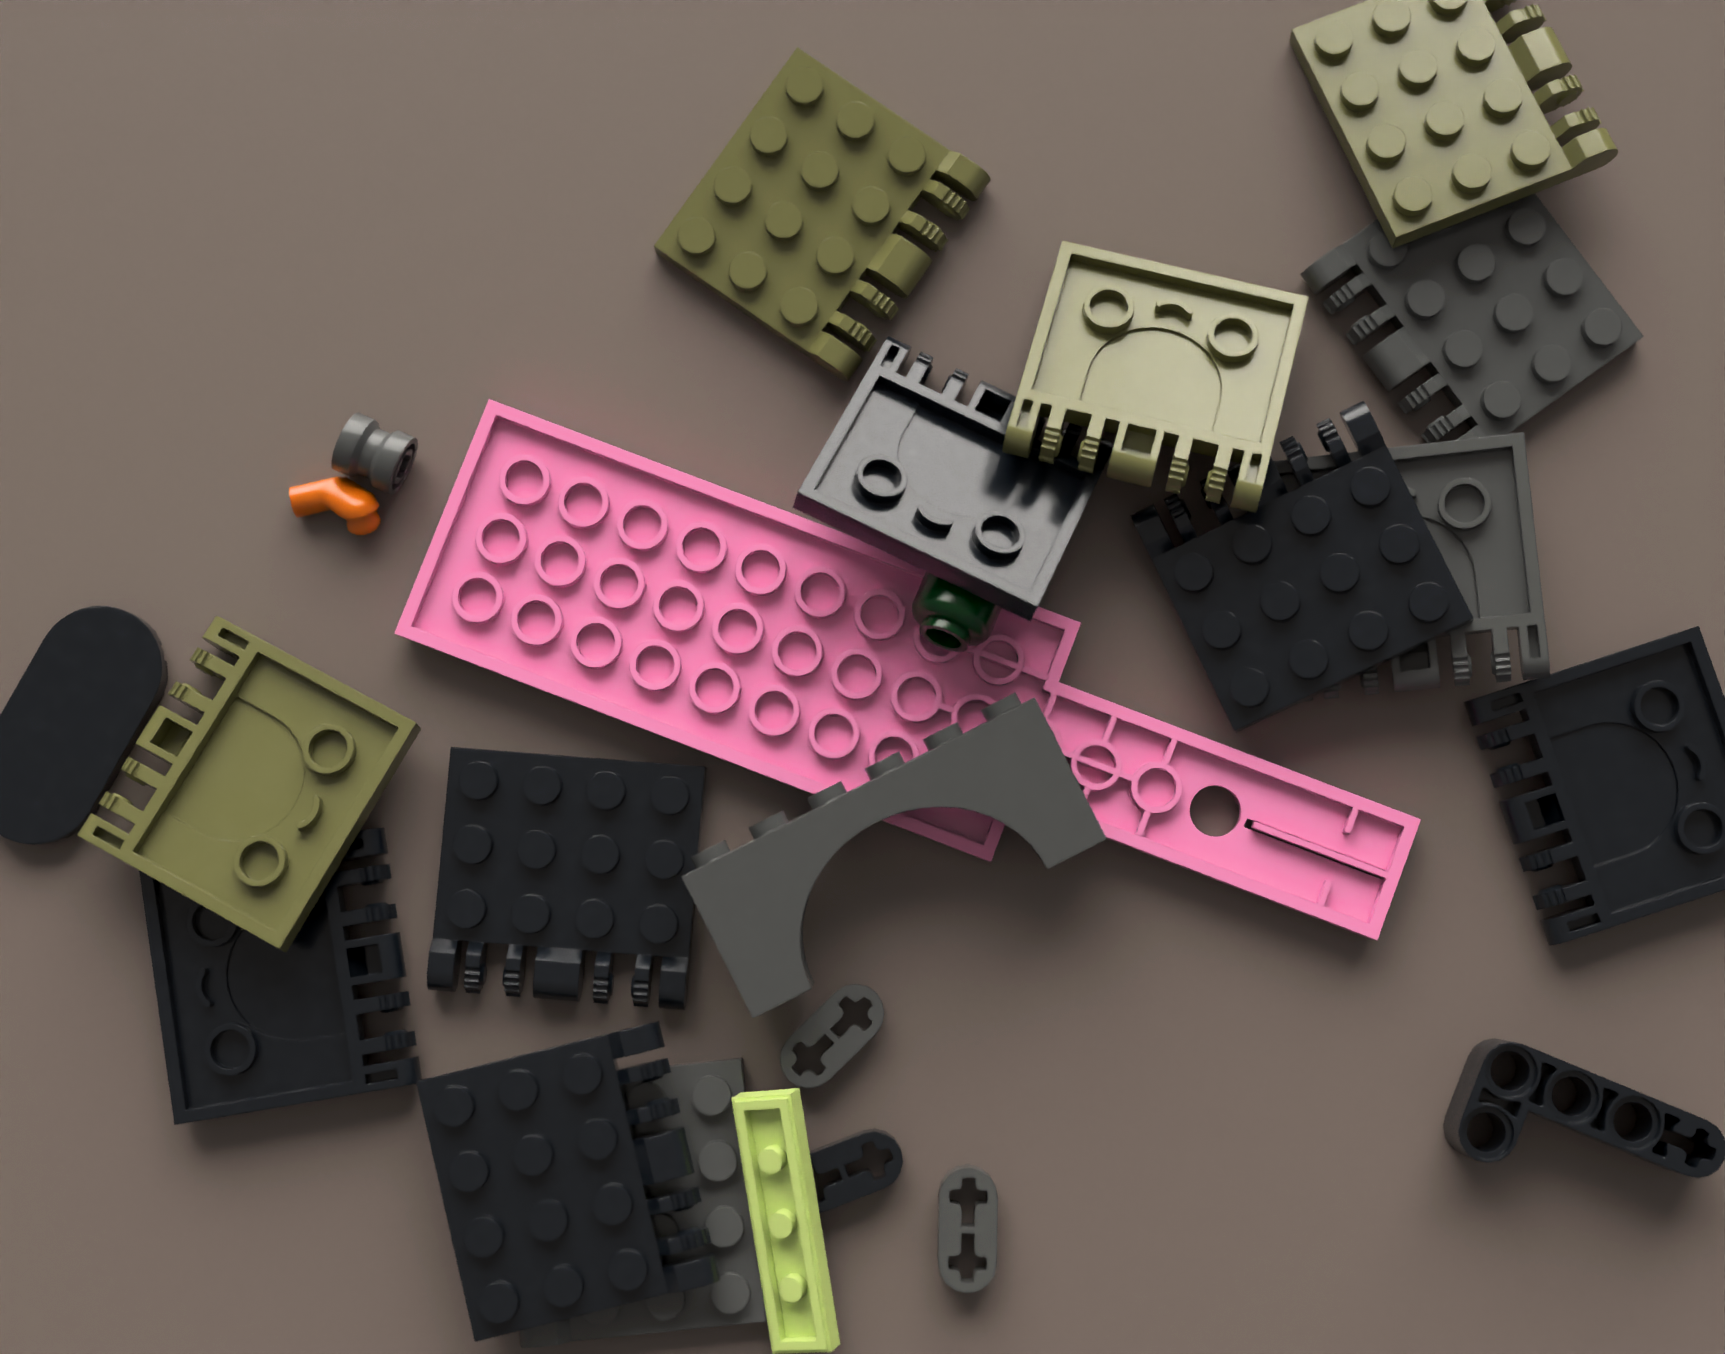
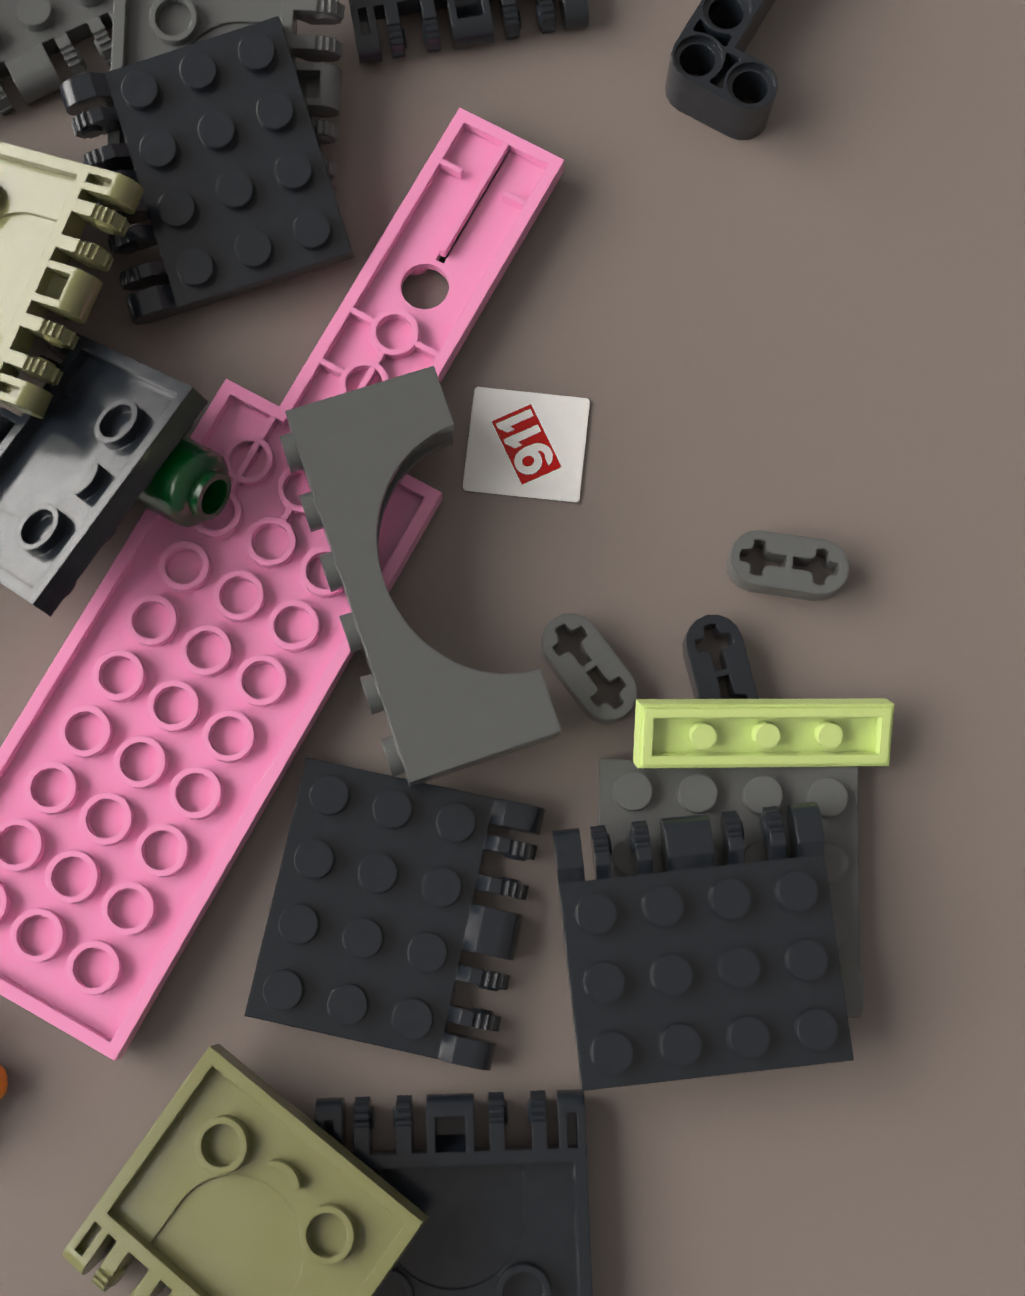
camera: 85 degrees left, 5 degrees down
none -> white sticker [462,387,590,503]

